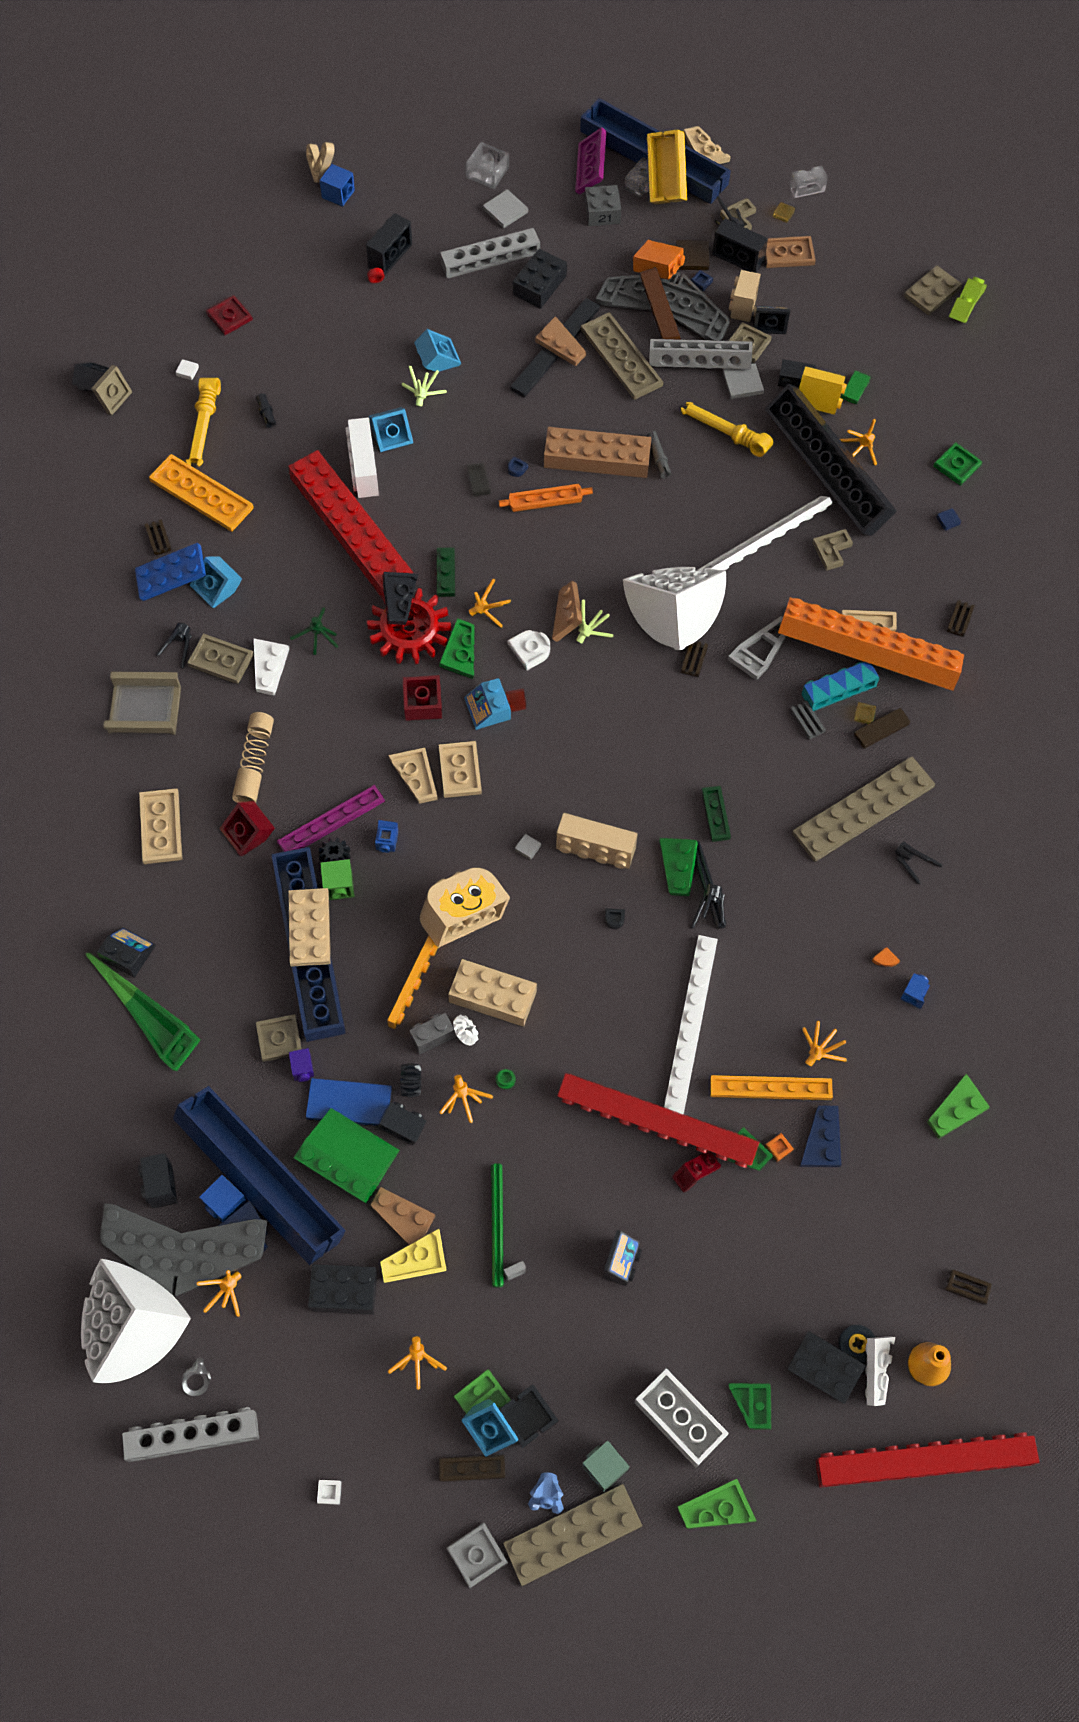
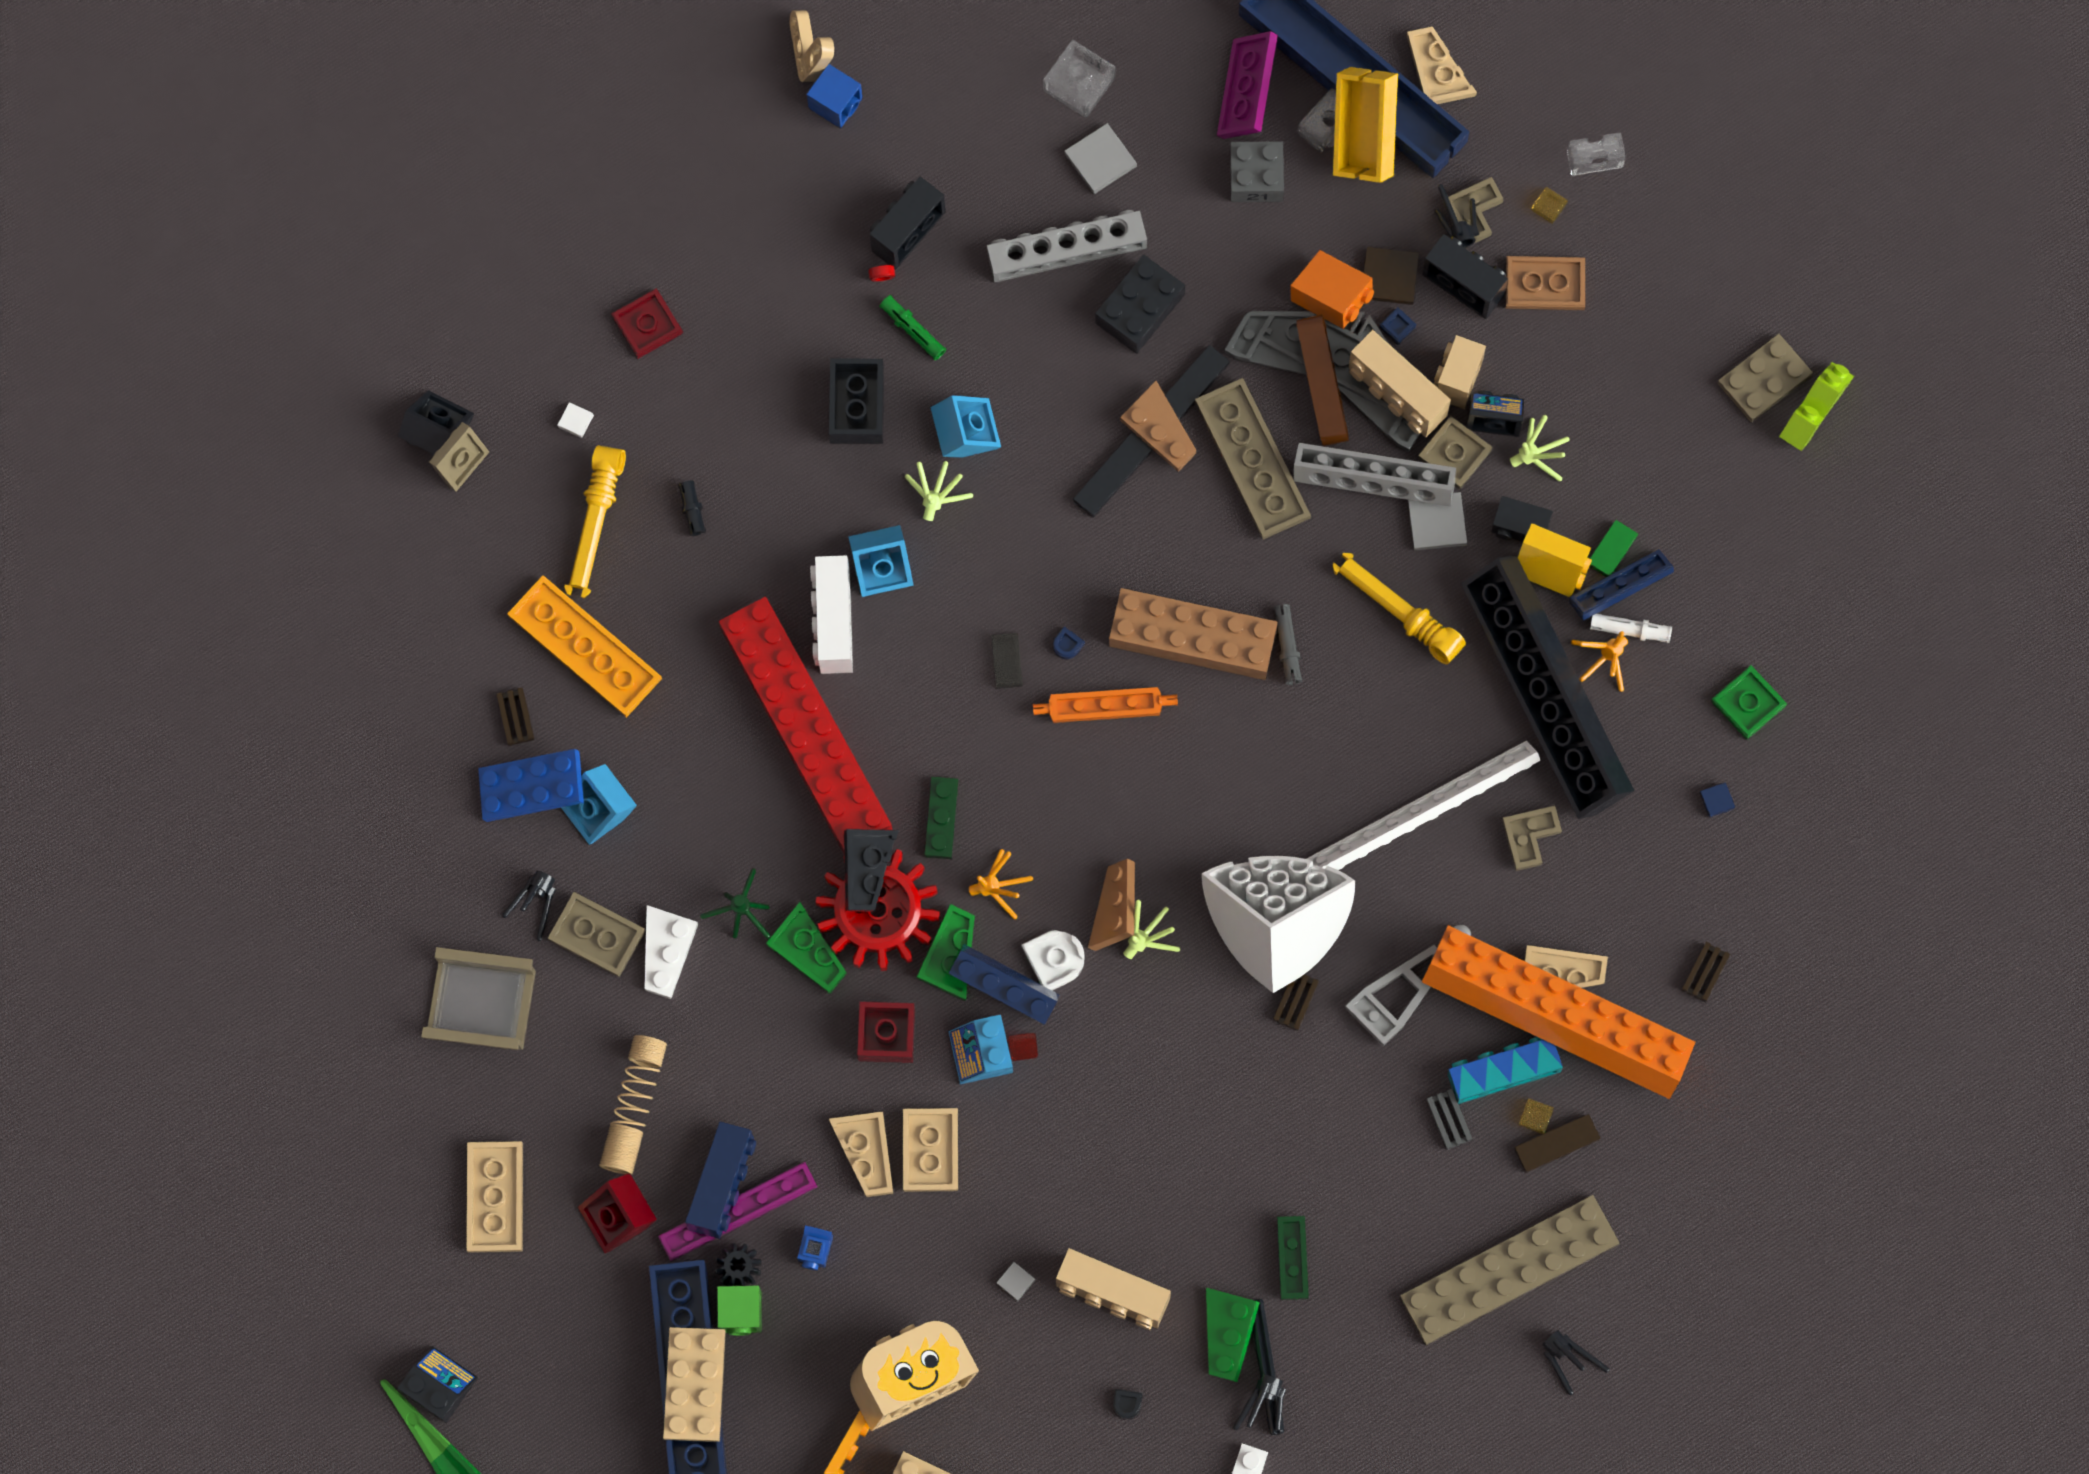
camera: 10 degrees right, 10 degrees up
none -> dark blue brick [685,1122,756,1239]
none -> green wing [766,902,847,994]
none -> black brick [829,358,884,444]
none -> green pin [879,295,946,361]
none -> dark blue brick [949,944,1059,1025]
none -> tan brick [1349,330,1451,437]
none -> yellowish green plant [1510,415,1569,481]
none -> dark blue tile [1569,549,1674,621]
none -> white pin [1590,614,1672,643]

